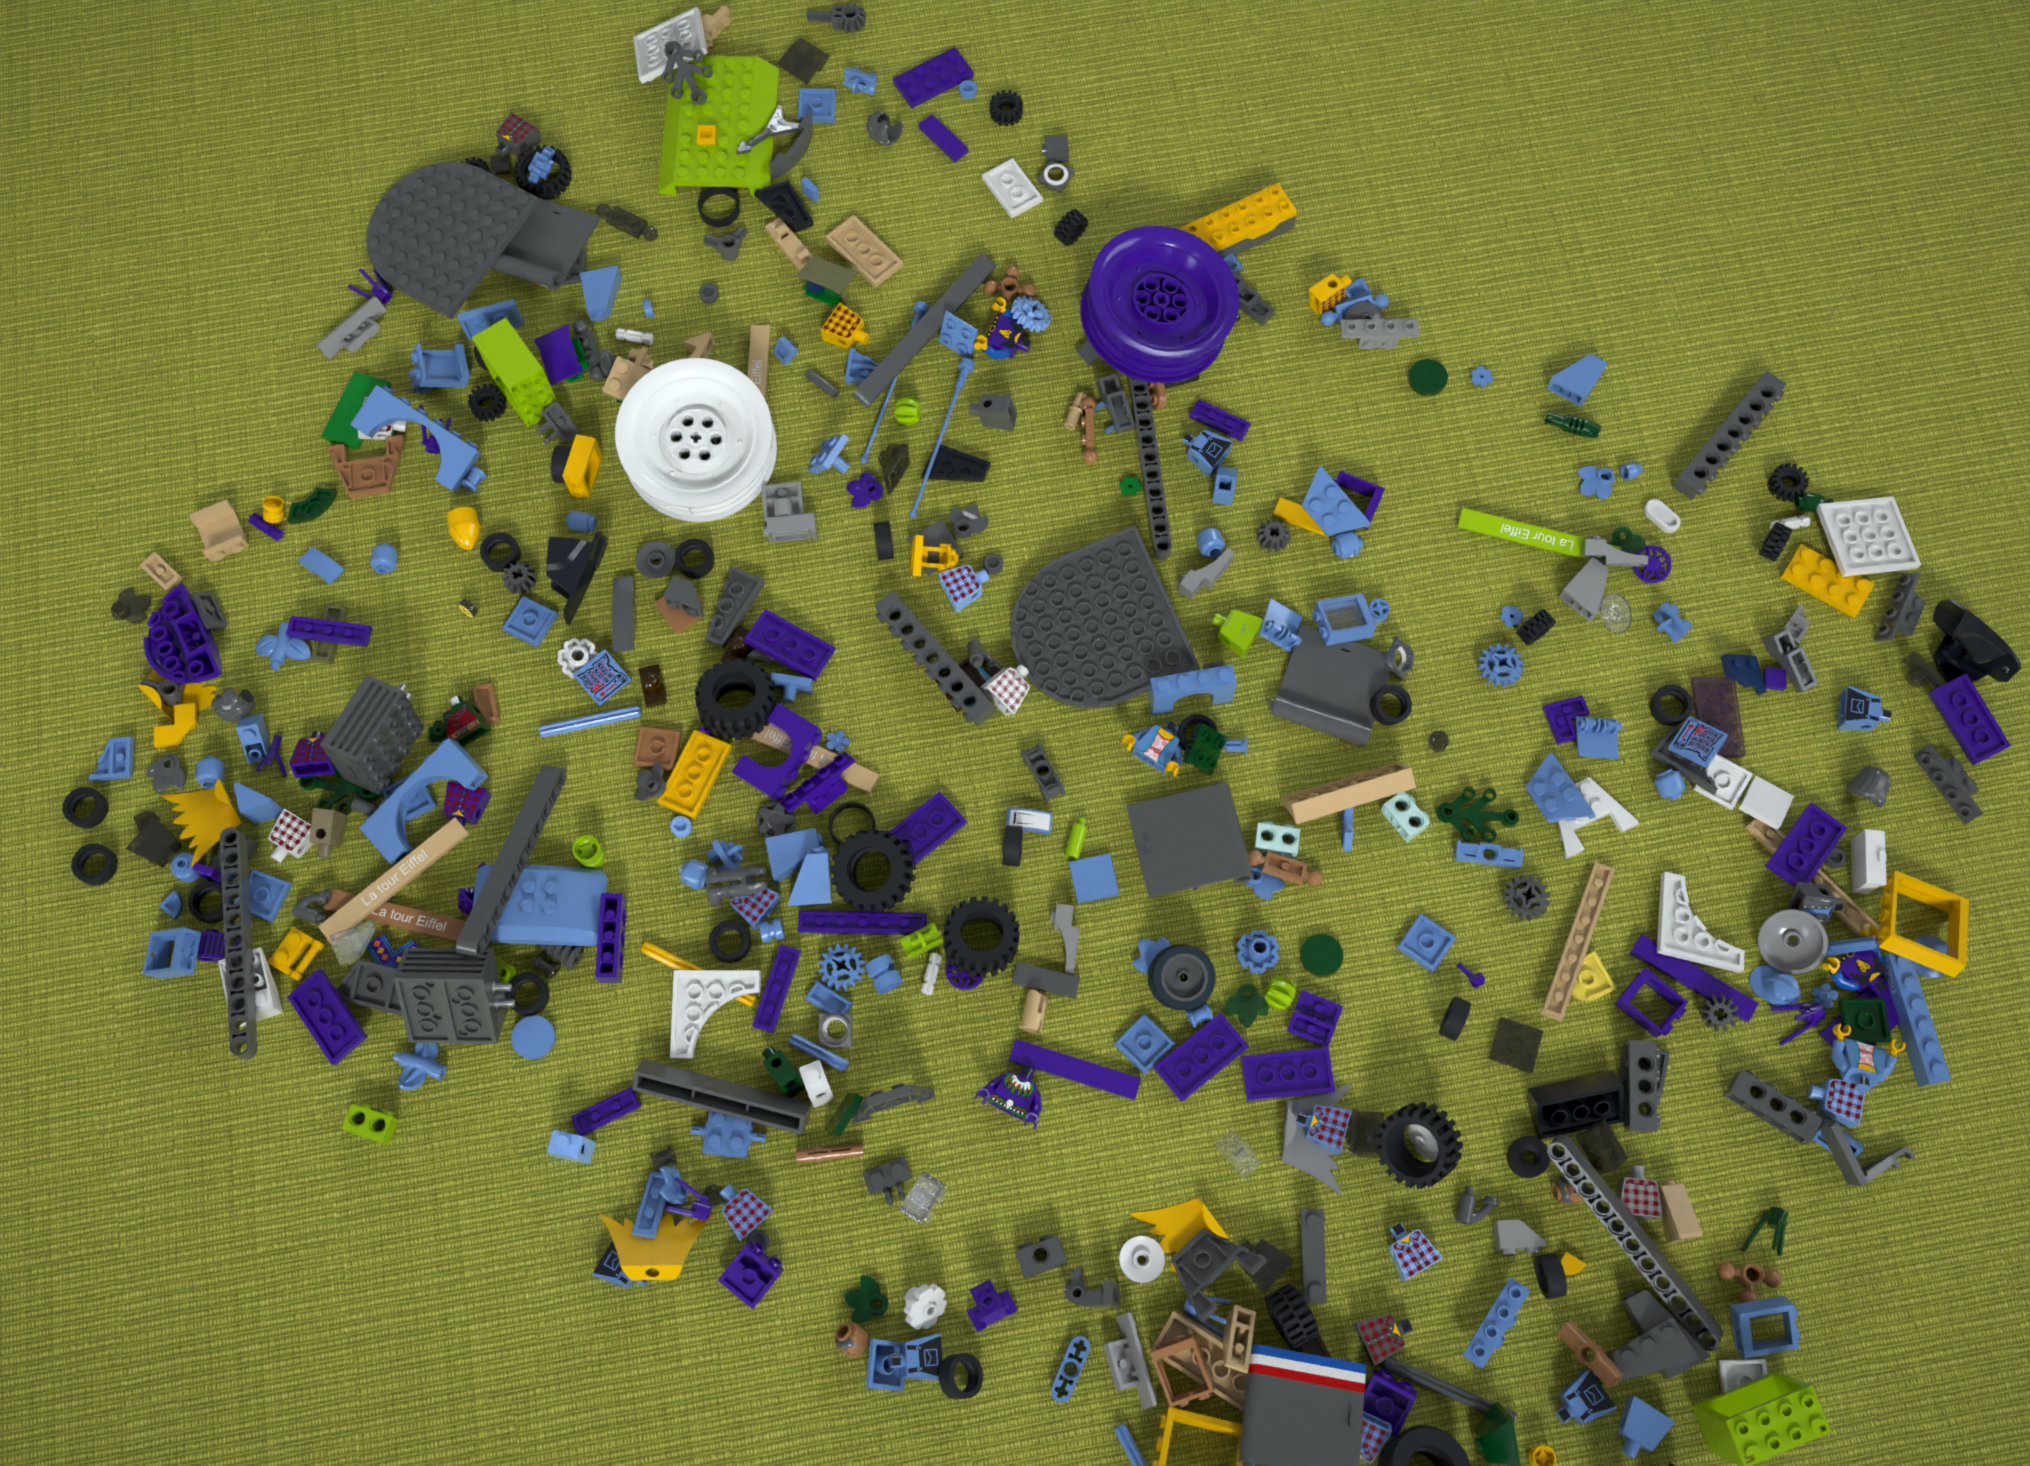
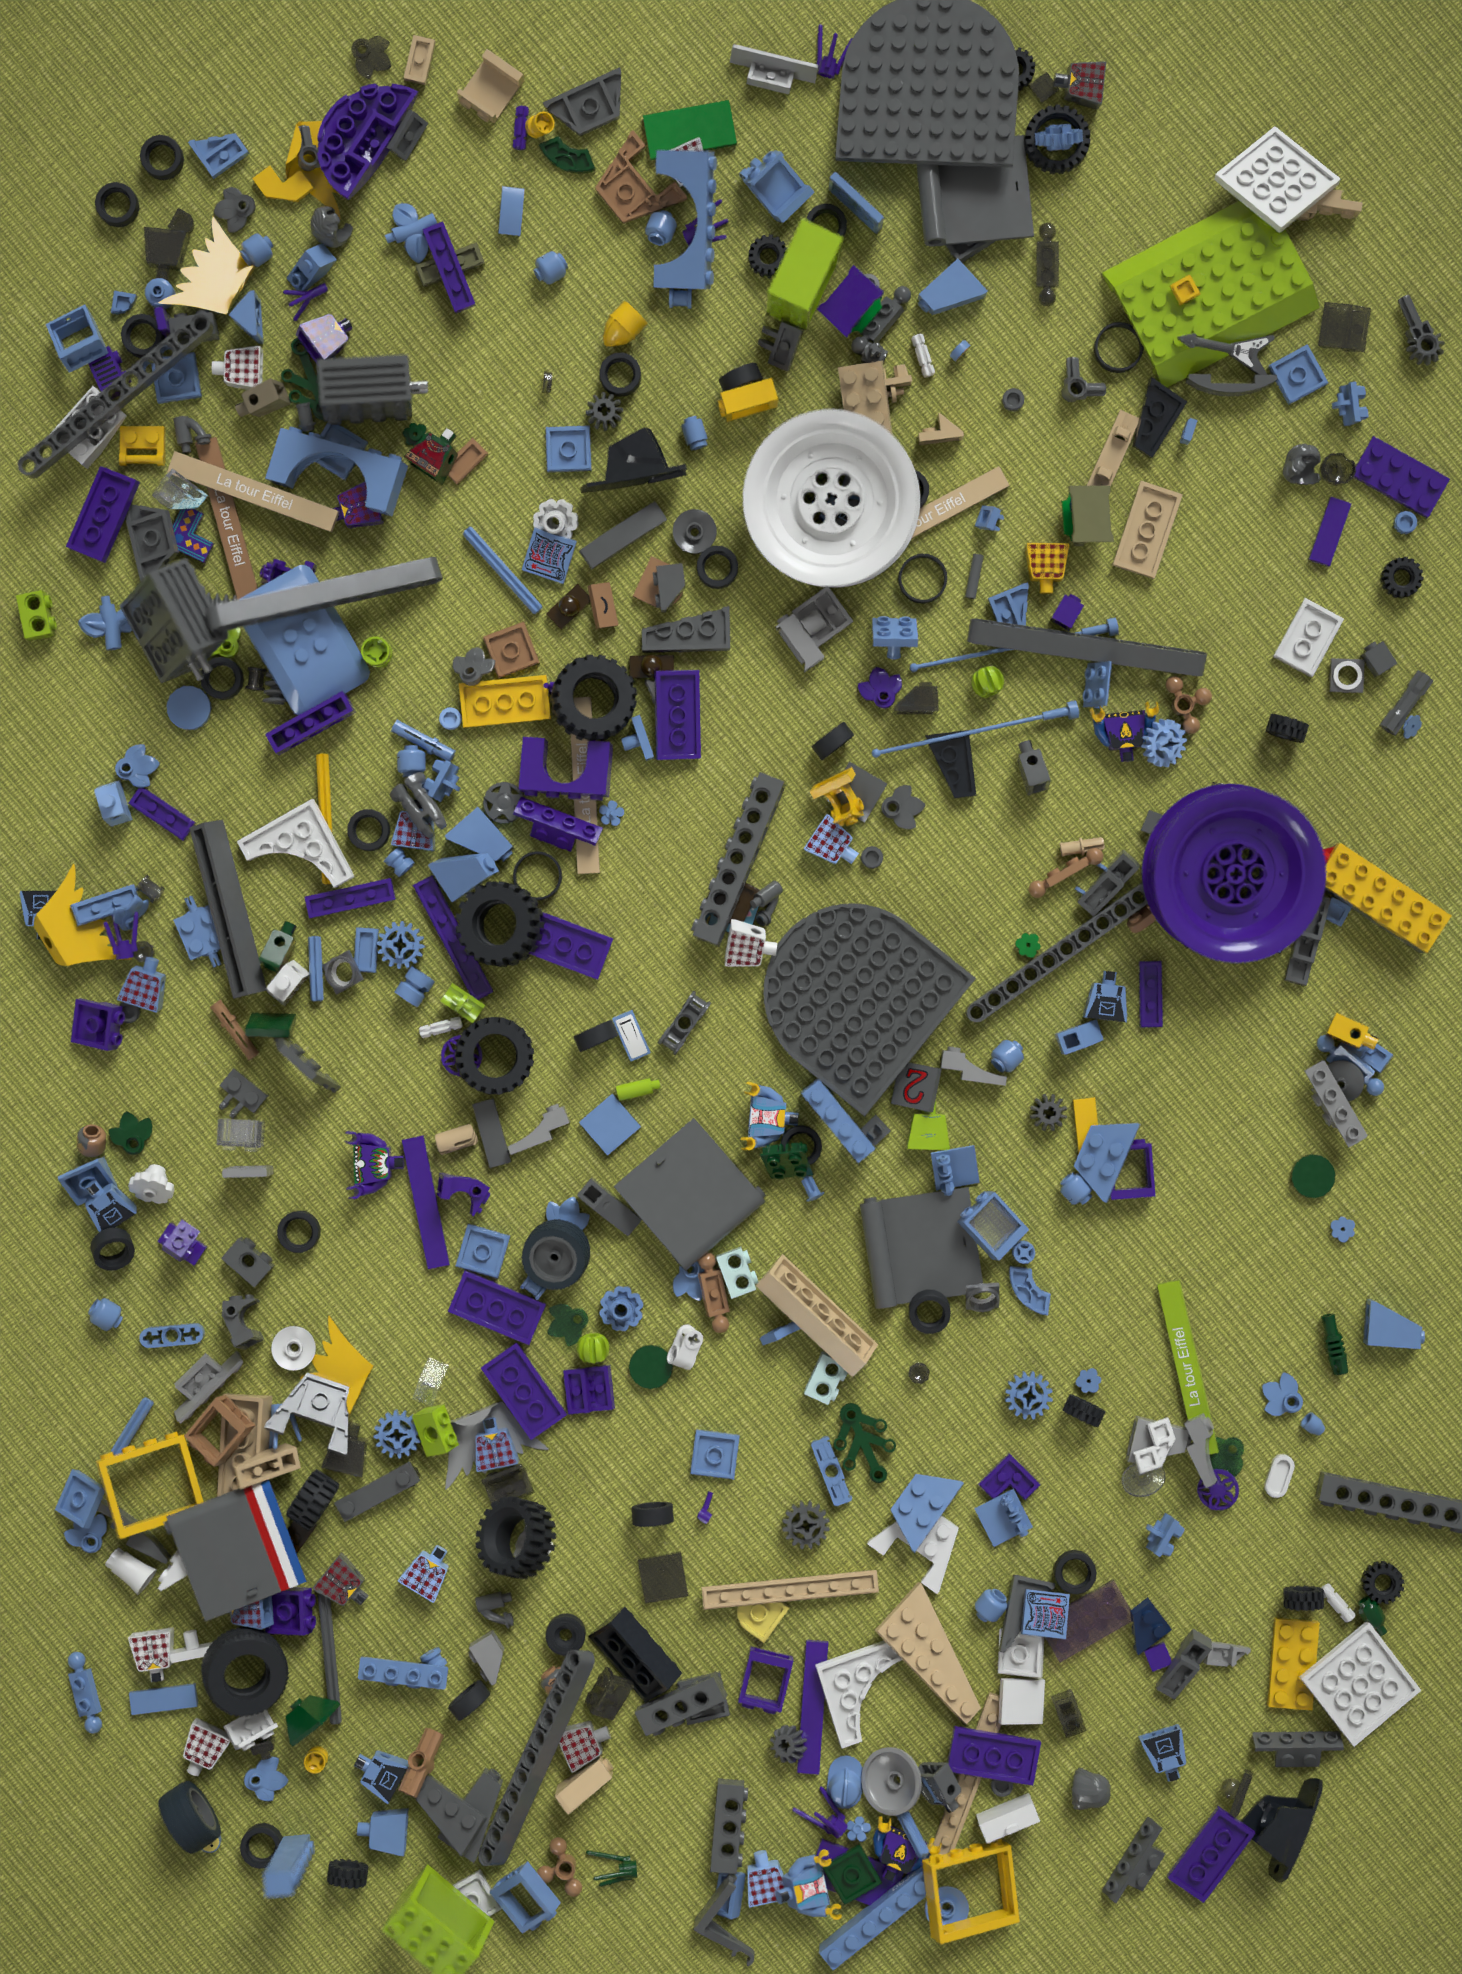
camera: 60 degrees right, 20 degrees up
dark grey plant [662,41,713,105] -> none
yellow tile [1560,1252,1586,1275] -> none
none -> medium blue head [88,1298,123,1331]
none -> medium blue plate [115,744,160,788]
none -> light grey tile [222,1165,274,1178]
none -> black tyre [277,1210,321,1253]
none -> medium blue gear [374,1410,421,1459]
none -> medium blue pin [391,719,456,762]
none -> lime brick [412,1404,459,1457]
none -> medium blue wheel [420,1647,447,1666]
none -> dark purple tile [437,1173,490,1216]
none -> dark grey wing [543,67,621,136]
none -> dark grey slope [577,1177,642,1236]
none -> medium nougat tile [587,582,618,629]
none -> medium blue head [645,210,677,245]
none -> white piece [667,1324,703,1370]
none -> tan wing [875,1582,981,1724]
none -> dark grey tile [891,1062,942,1112]
none -> black tyre [898,554,947,604]
none -> medium blue tile [1009,1266,1051,1316]
none -> dark purple brick [1050,594,1084,631]
none -> clear smoke slope [1051,1689,1086,1739]
none -> white tile [1133,1417,1175,1474]
none -> clear smoke hair [1319,453,1356,486]
none -> dark grey axle [1379,670,1433,736]
none -> medium blue plant [1403,715,1422,739]

